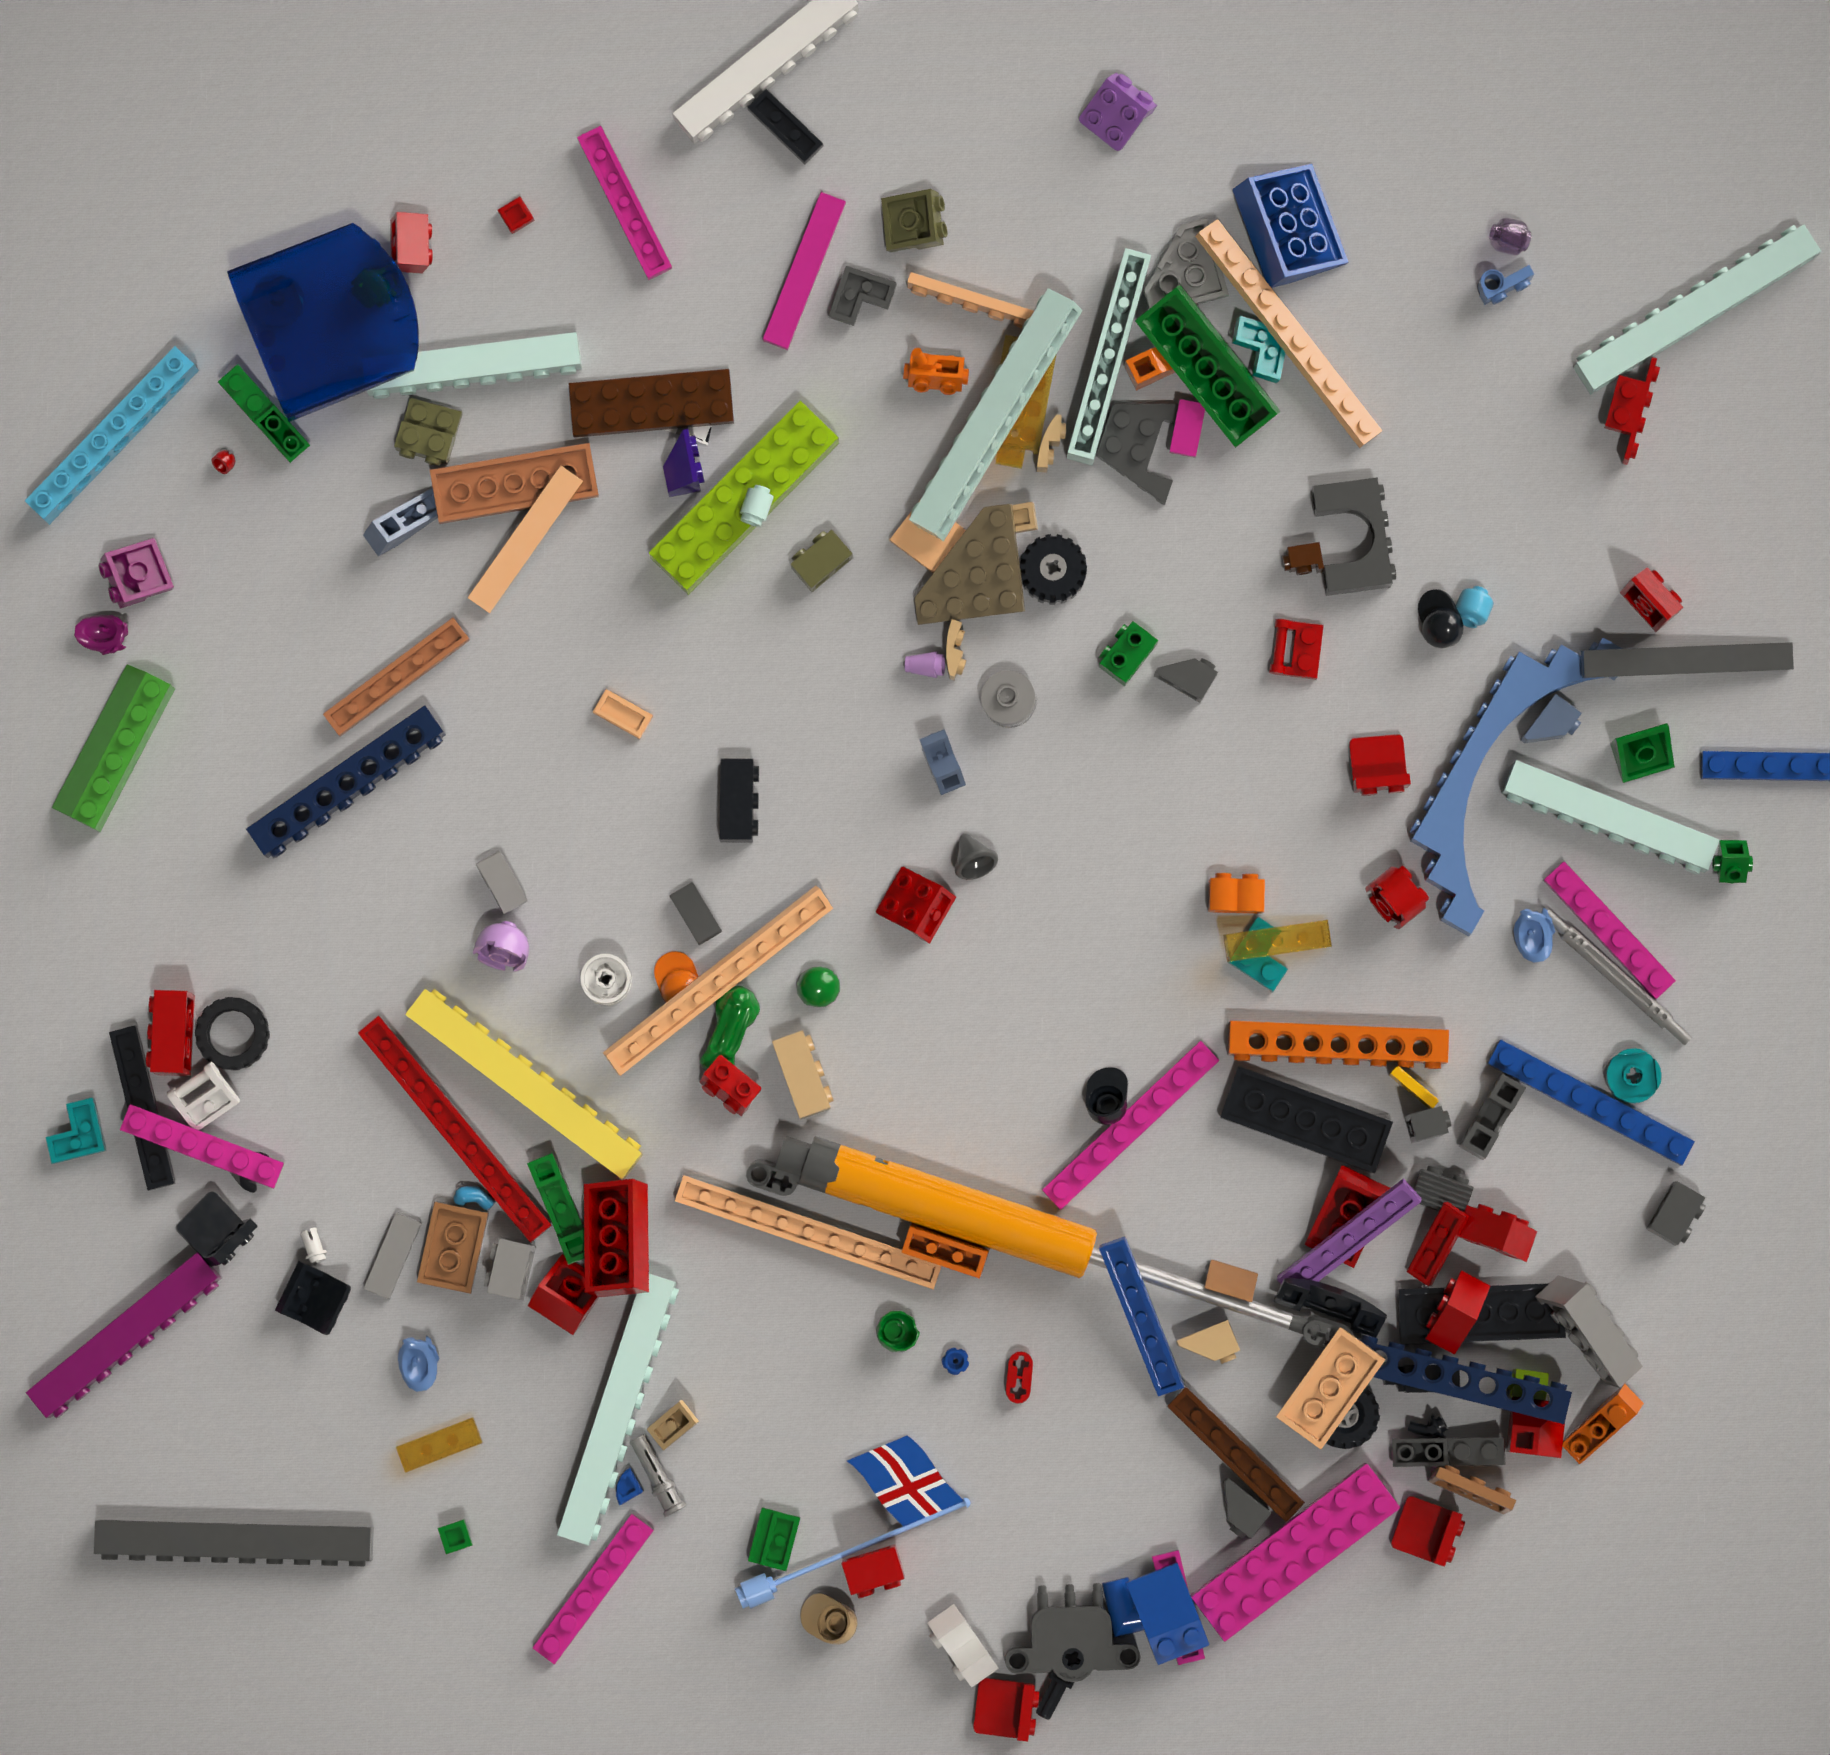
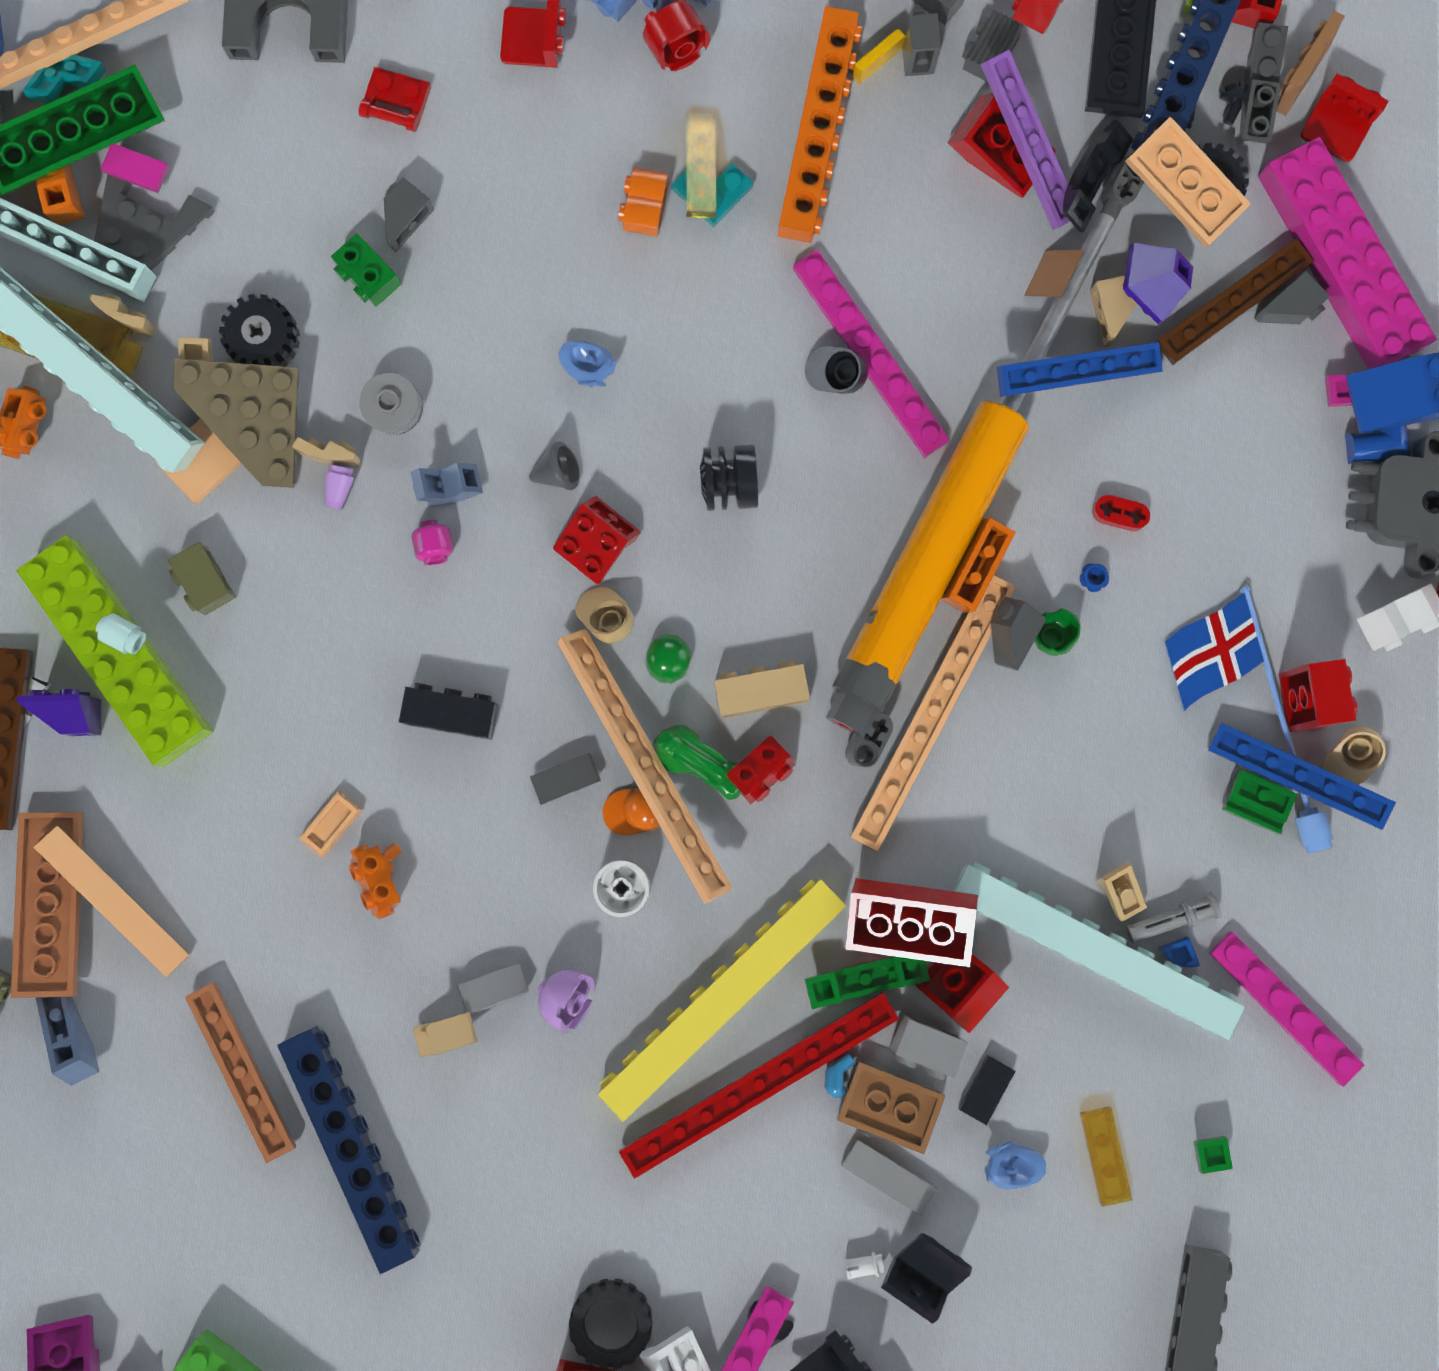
camera: 85 degrees left, 0 degrees up
black plate [1220,1066,1393,1173] -> none
reddish brown brick [1282,542,1324,575] -> none
red tile [1406,1202,1469,1286] -> none
red brick [1426,1270,1490,1355] -> none
none -> orange brick [349,843,402,919]
none -> dark pink head [411,520,453,565]
none -> tan slope [413,1012,478,1057]
none -> medium blue hat [558,340,617,387]
none -> tan cap [575,587,634,644]
none -> black wheel [700,445,758,511]
none -> black tile [958,1055,1016,1126]
none -> dark grey slope [991,597,1046,671]
none -> slope [1123,243,1193,324]
none -> blue plate [1208,723,1396,830]

